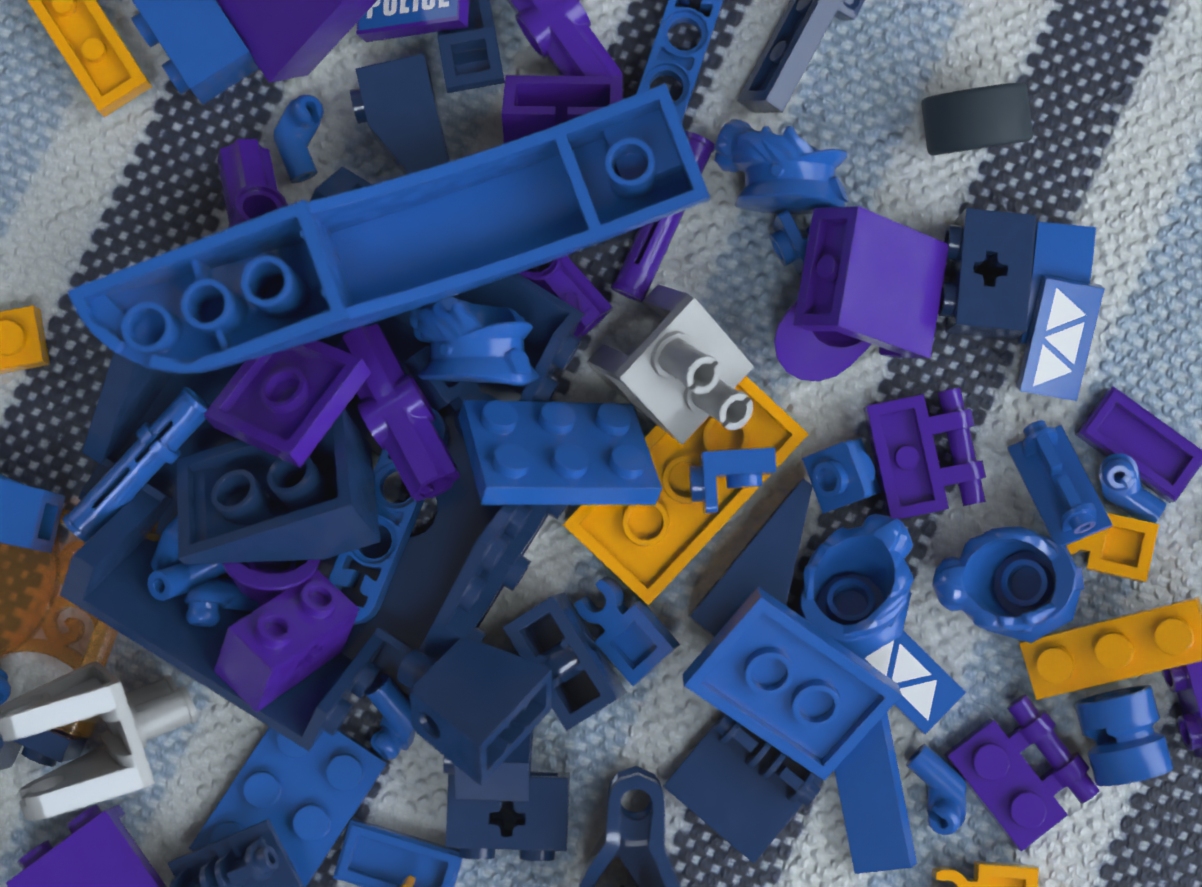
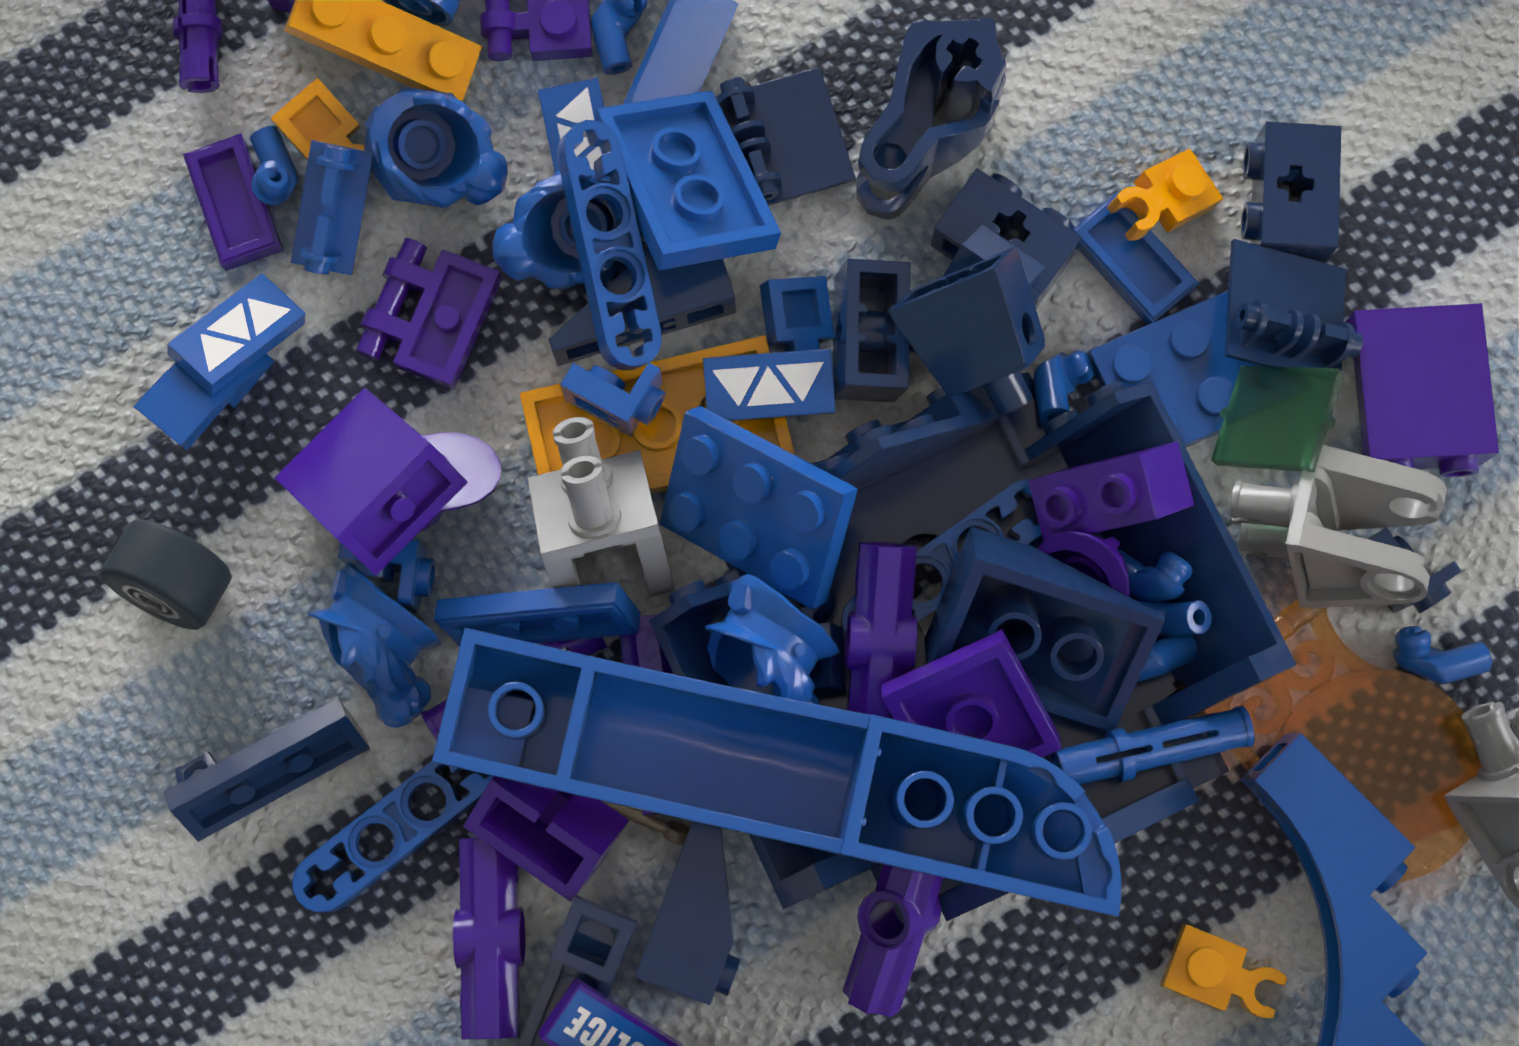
camera: 145 degrees left, 5 degrees down
blue arm [273,95,324,183] -> none
blue bracket [802,438,882,513] -> none
dark blue brick [938,208,1037,340] -> none
none -> blue tile [434,582,641,647]
none -> blue beam [557,120,662,371]
none -> blue tile [703,349,836,421]
none -> clear green piece [1211,365,1345,472]

